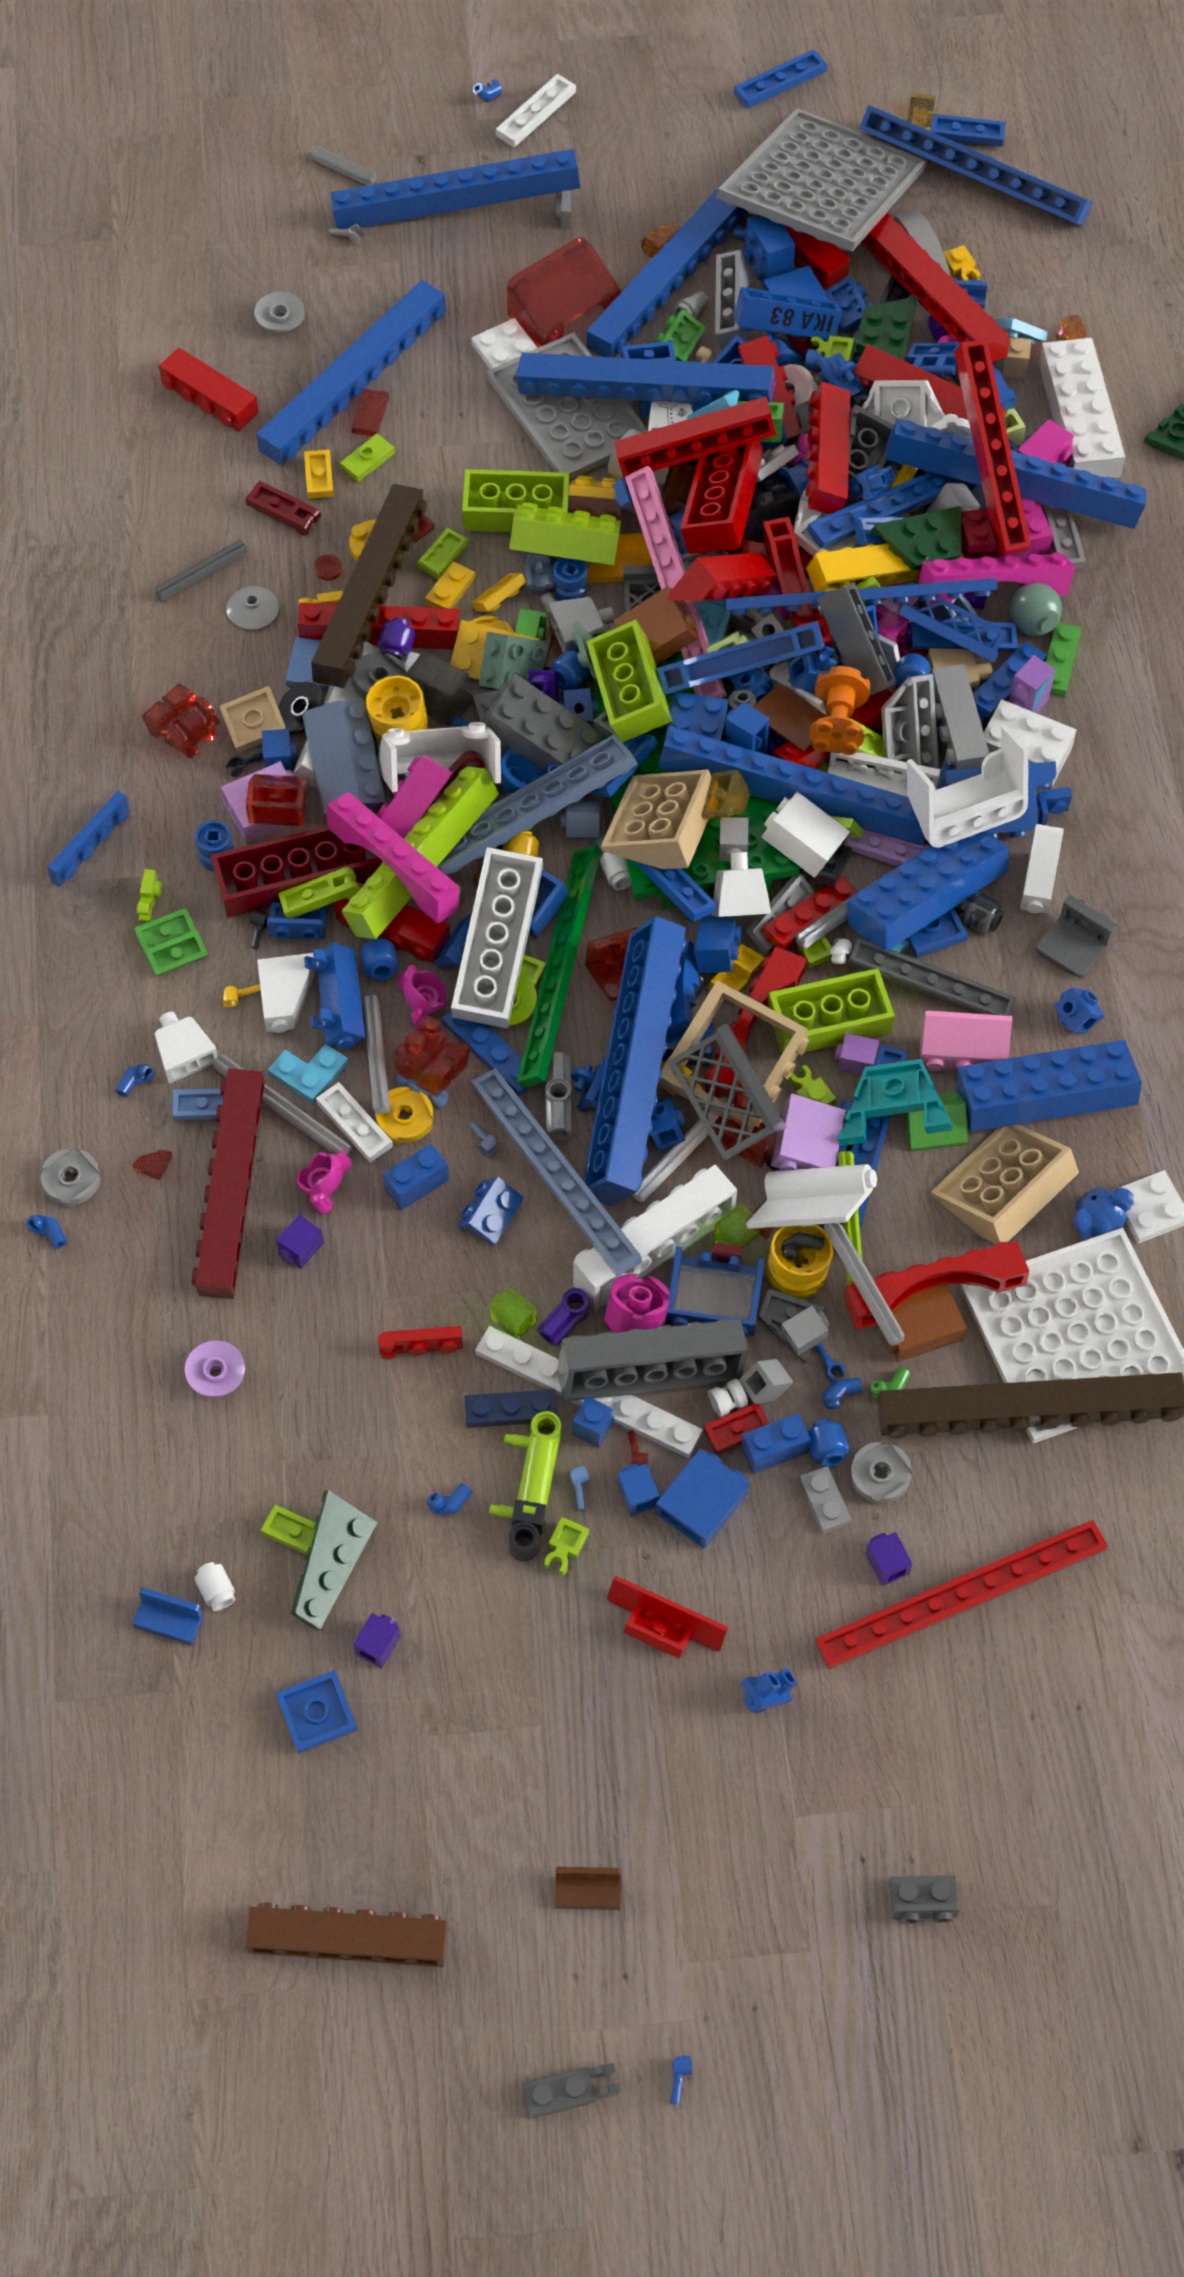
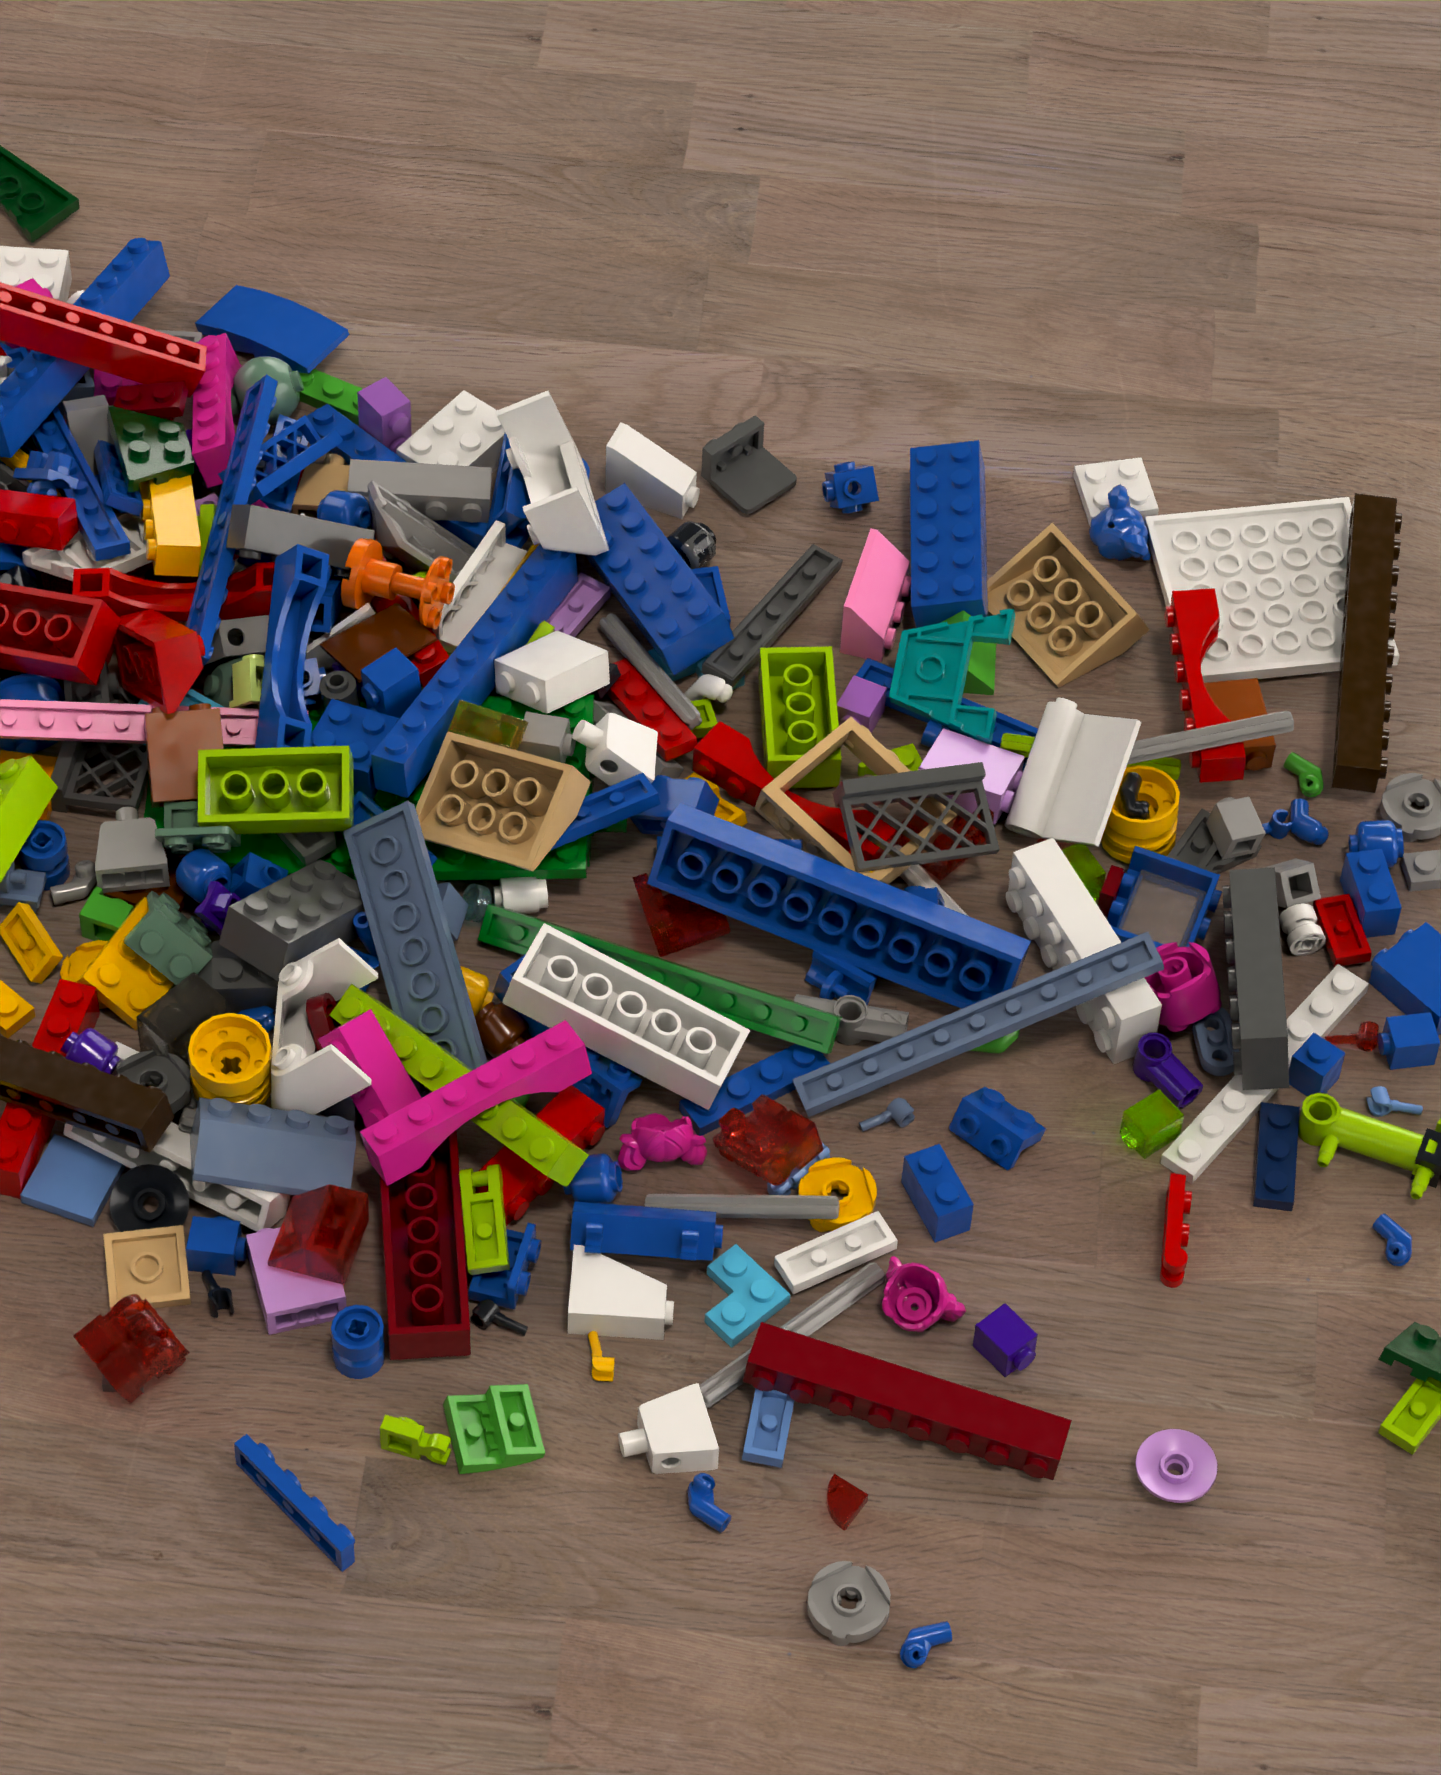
camera: 80 degrees left, 10 degrees down
none -> blue slope [195,285,349,374]

